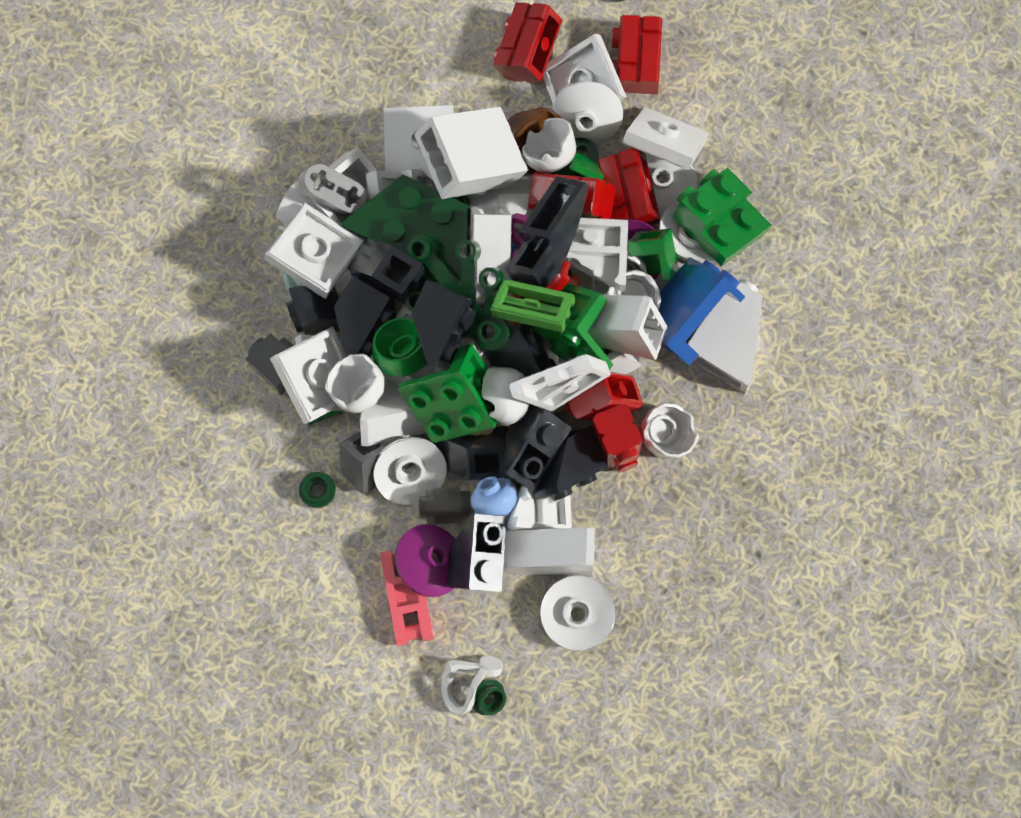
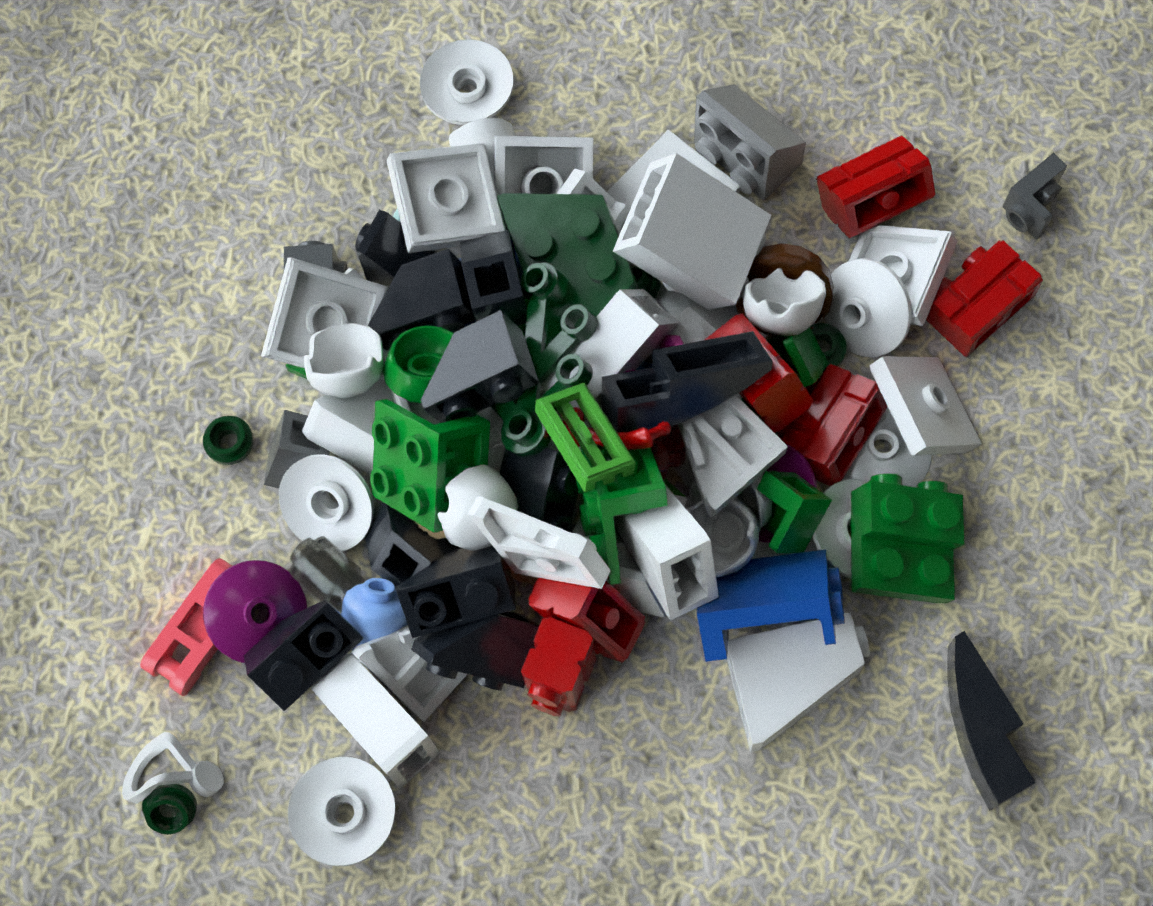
camera: 45 degrees right, 5 degrees down
light grey beam [298,164,366,215] -> none
white hair [640,403,699,459] -> none
none -> white dish [420,39,514,125]
none -> light grey slope [694,84,806,201]
none -> black slope [947,631,1036,811]

